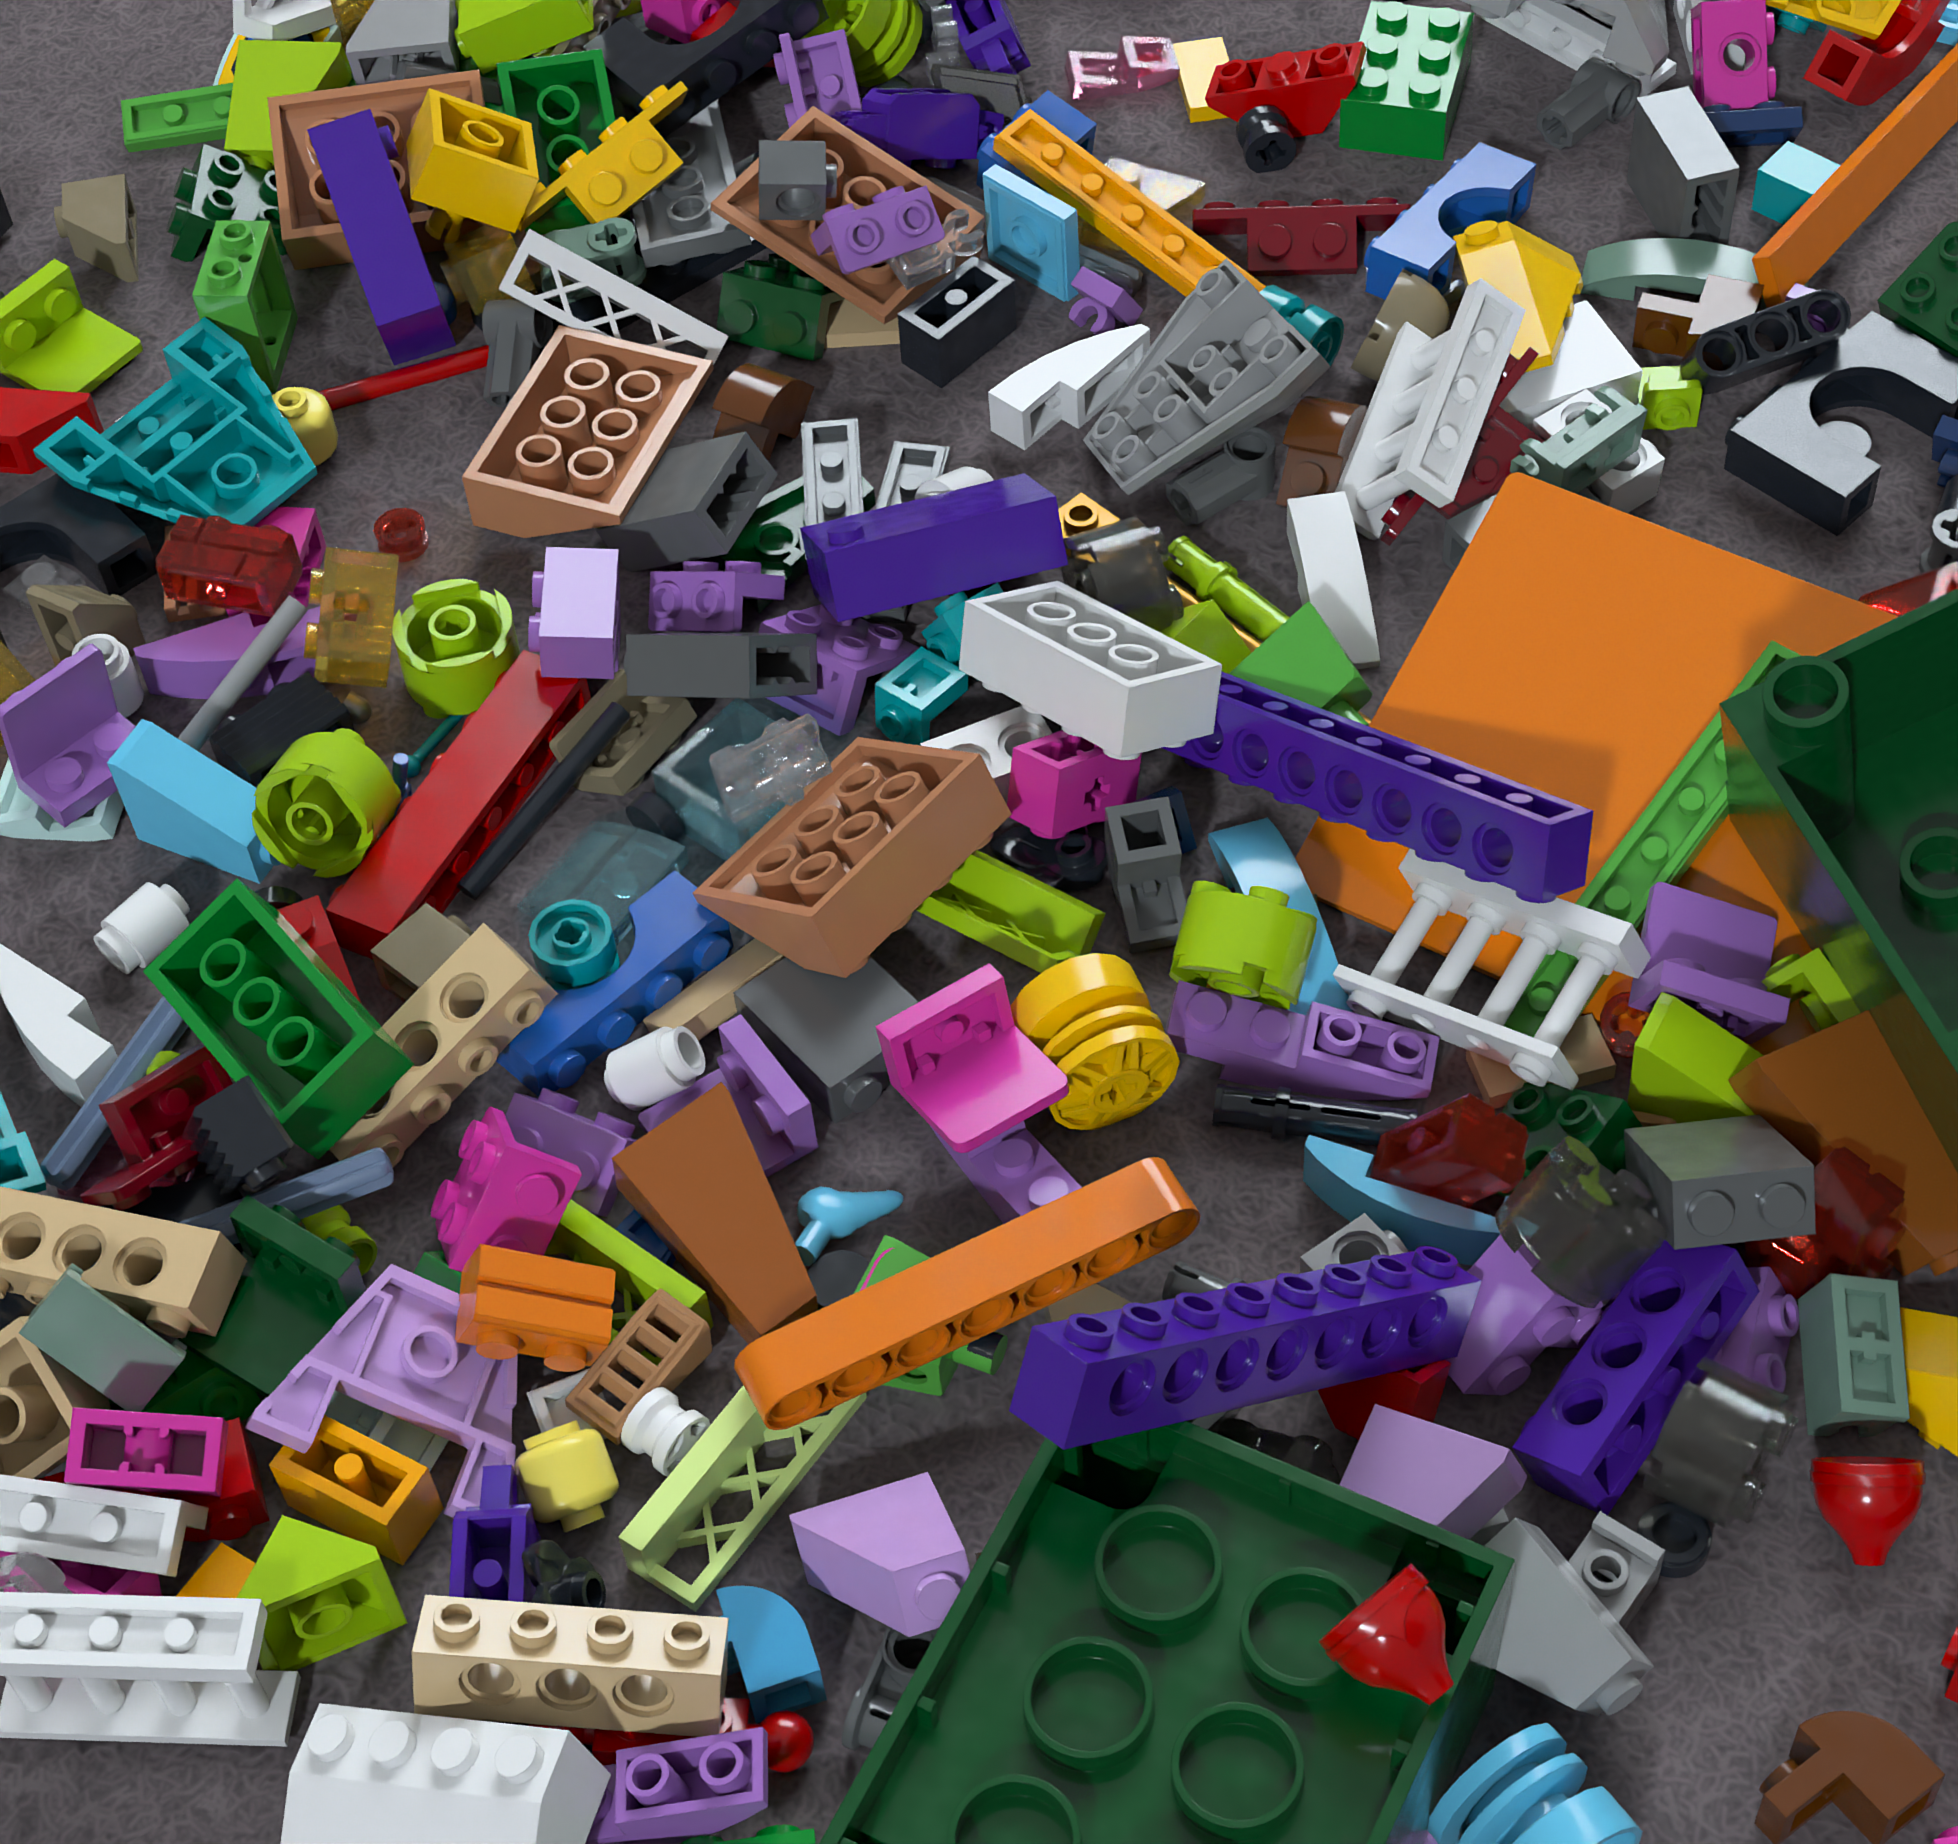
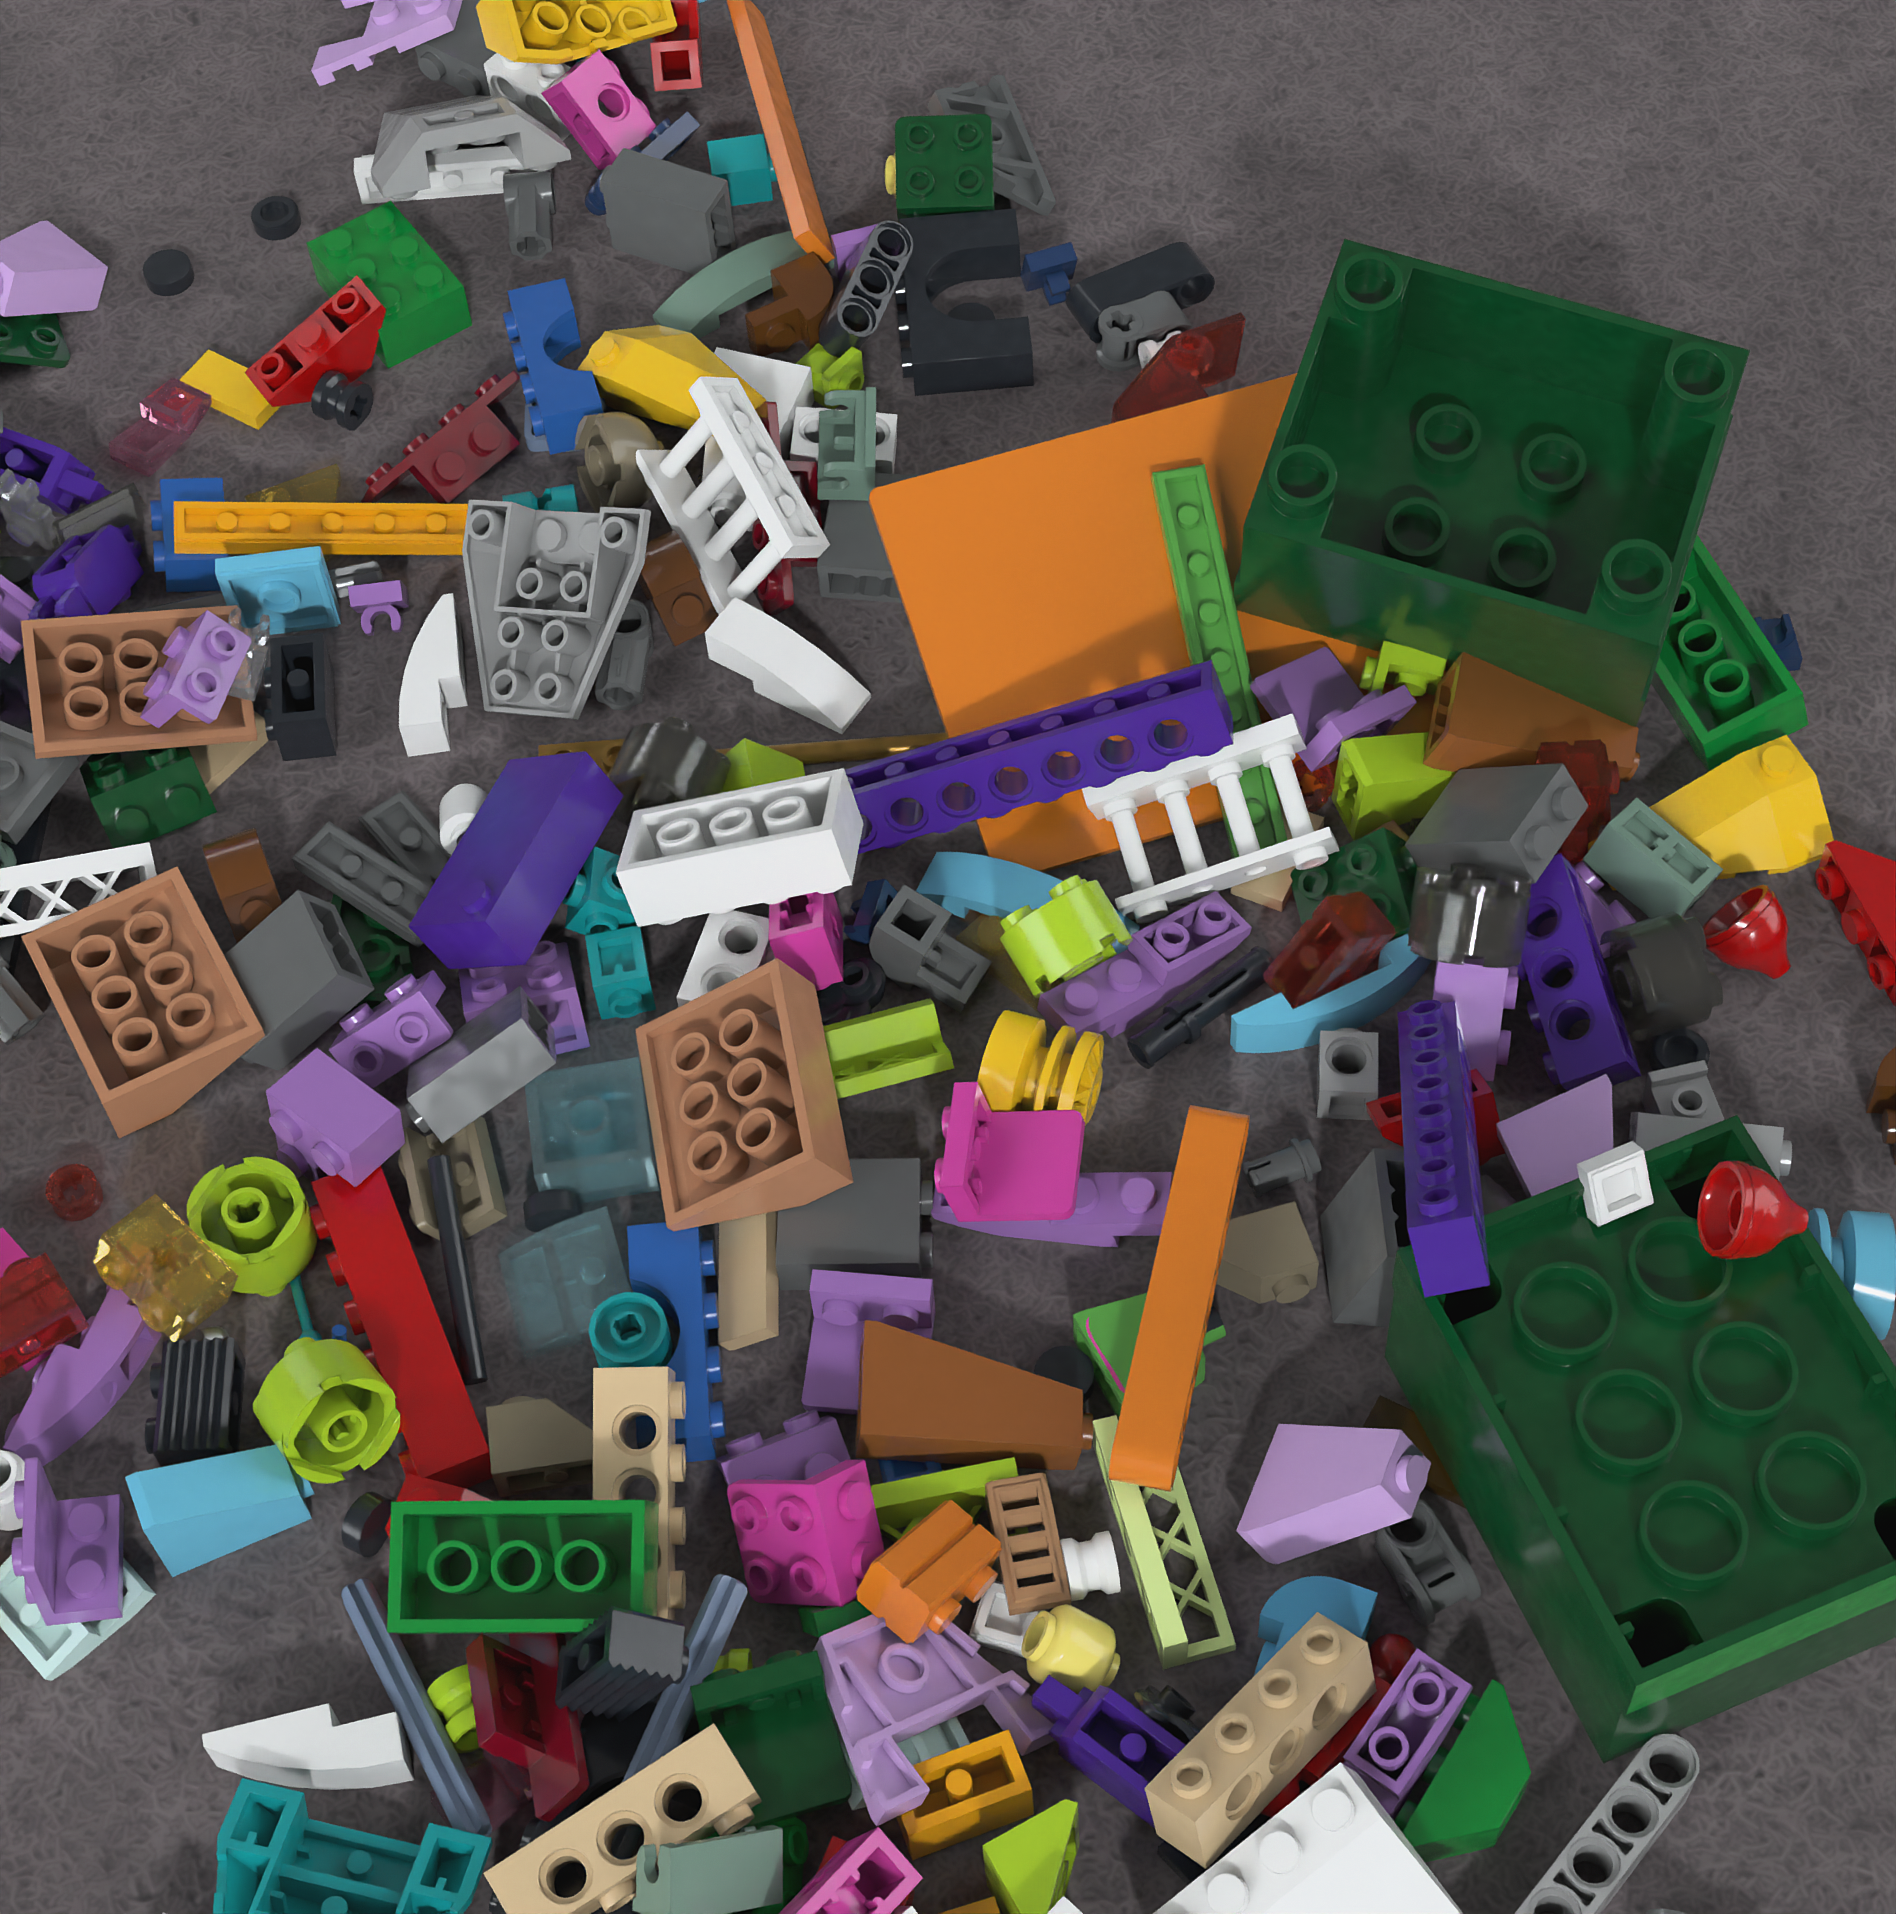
camera: 50 degrees left, 5 degrees up
white brick [94,882,190,974] -> none
light grey bar [178,596,308,751] -> none
white brick [604,1026,705,1111] -> none
clear hips [709,713,833,823] -> none
dark grey brick [758,140,837,221] -> none
medium azure animal [795,1186,904,1266] -> none
lime pin [1162,536,1290,642] -> none
bright green torso [1229,601,1373,726] -> none
none -> white tile [1577,1141,1654,1226]

